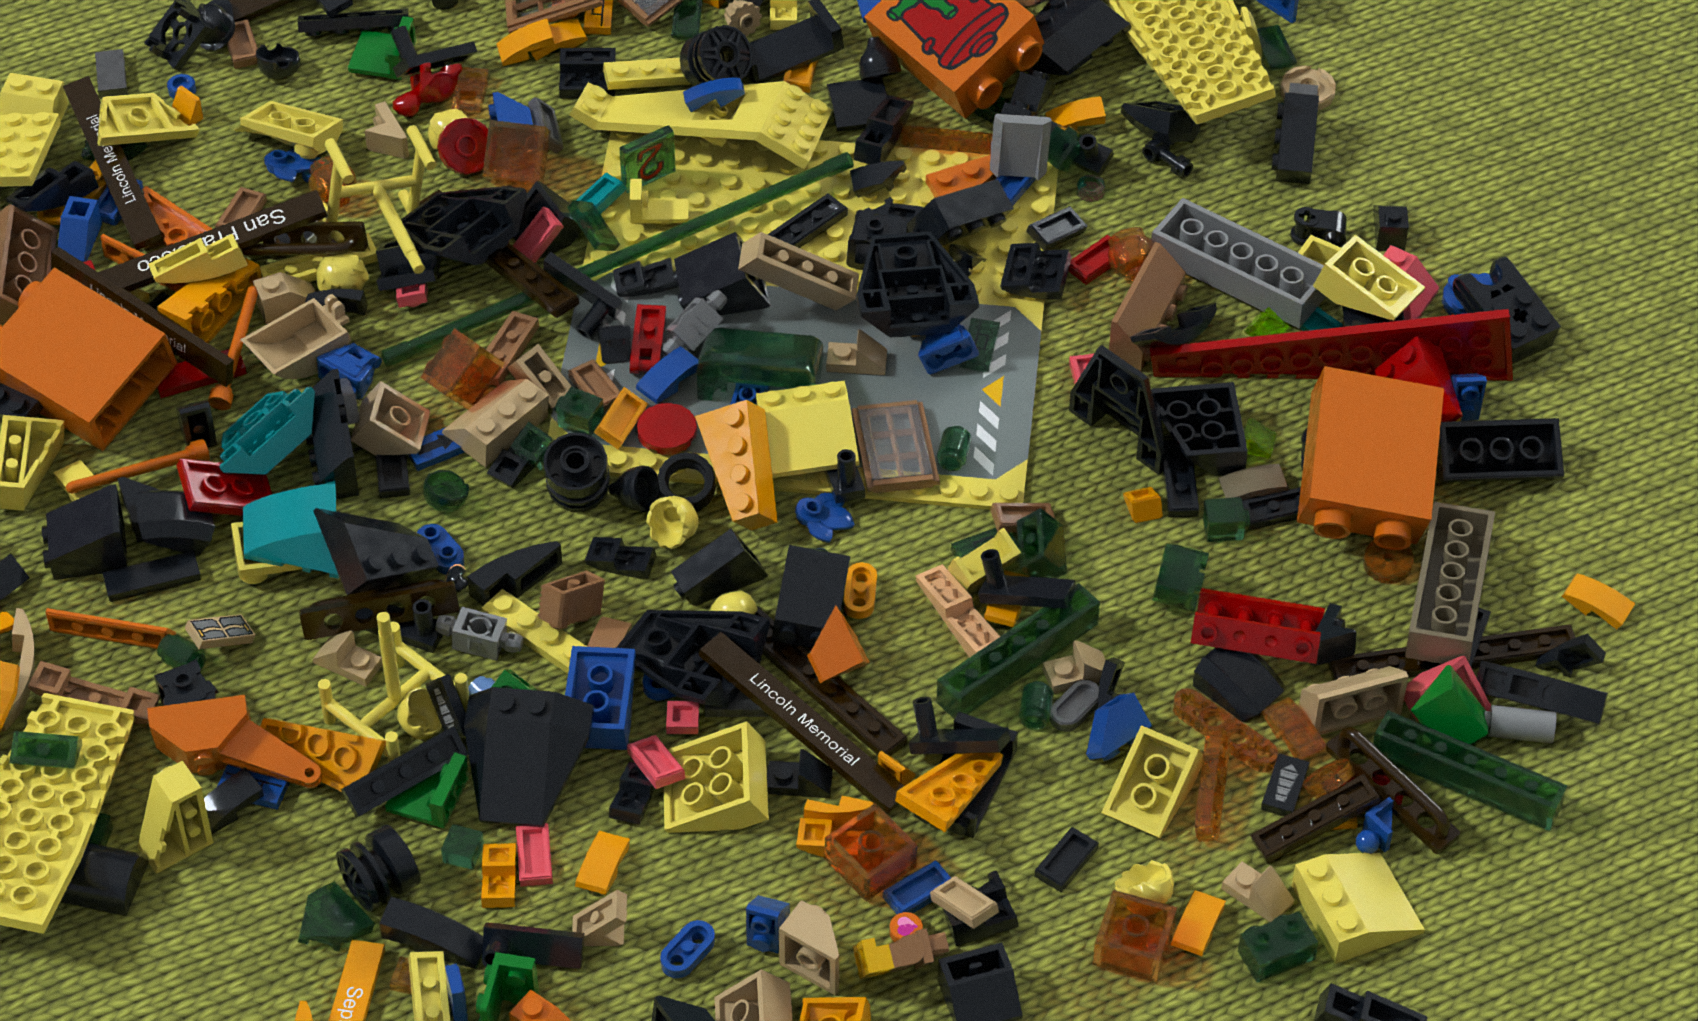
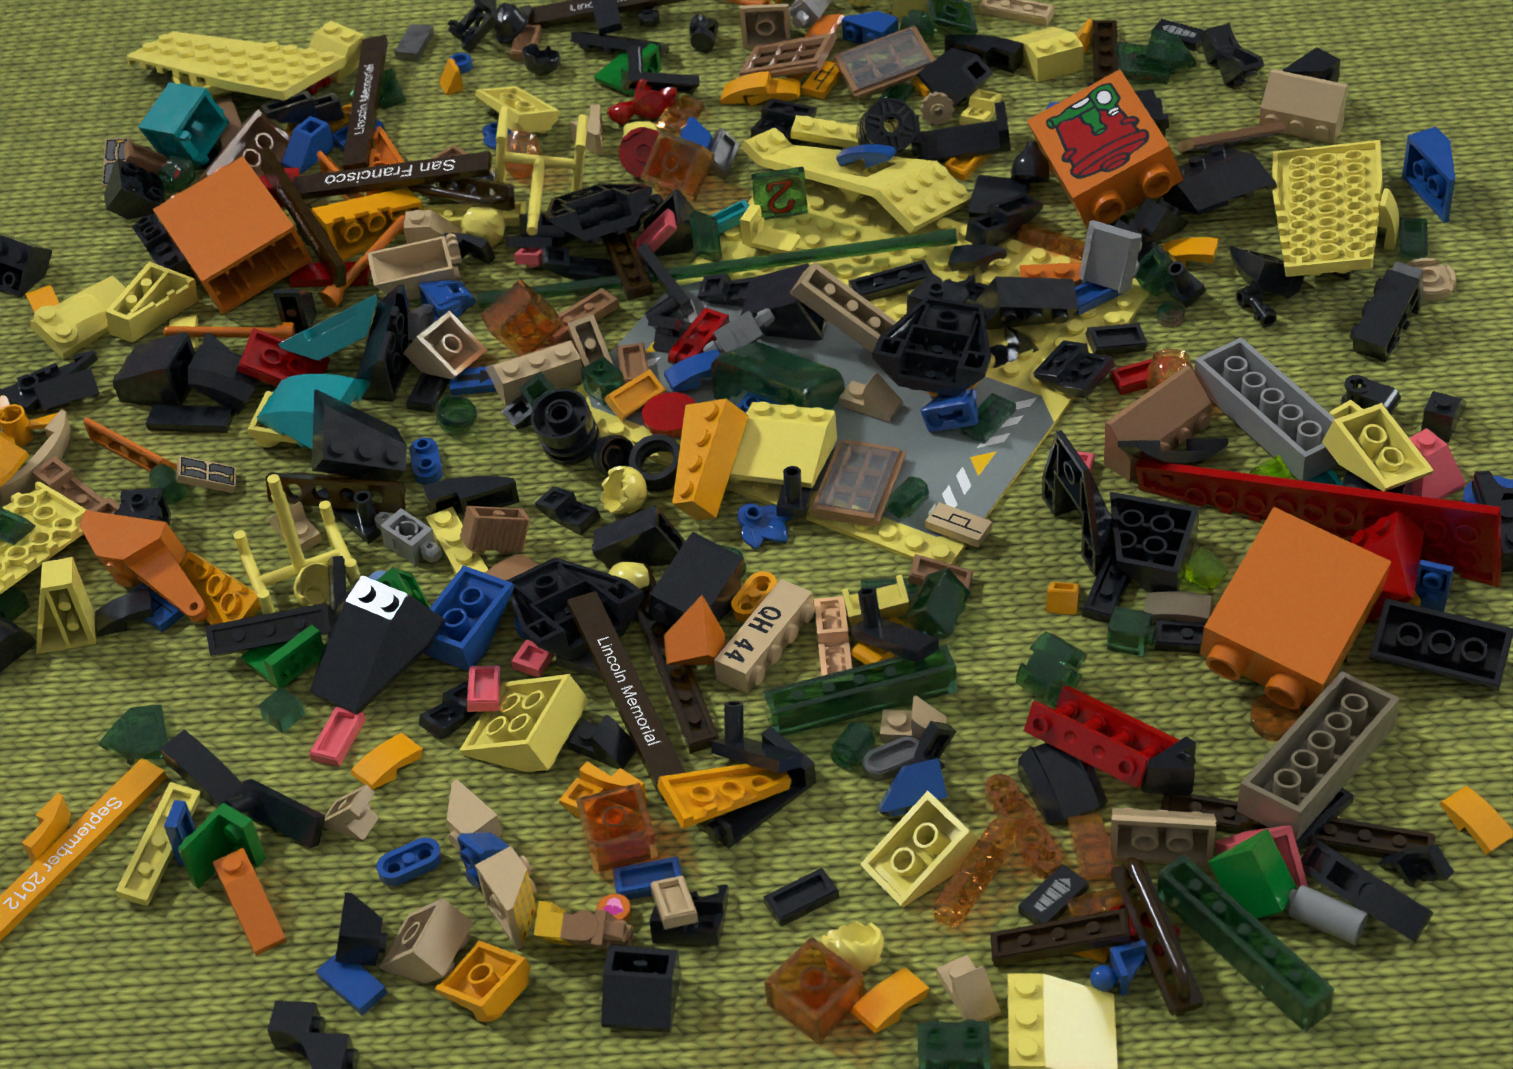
camera: 30 degrees right, 5 degrees down
light yellow wing [97,93,200,146] -> none
light yellow slope [148,234,248,283] -> none
black wheel [336,824,421,912] -> none
black arm [445,564,469,593] -> none
light orange slope [481,843,516,908] -> none
light orange slope [878,751,916,786] -> none
none -> tan slope [446,779,502,851]
none -> black slope [542,246,649,284]
none -> tan brick [714,579,815,694]
none -> tan tile [925,502,992,548]

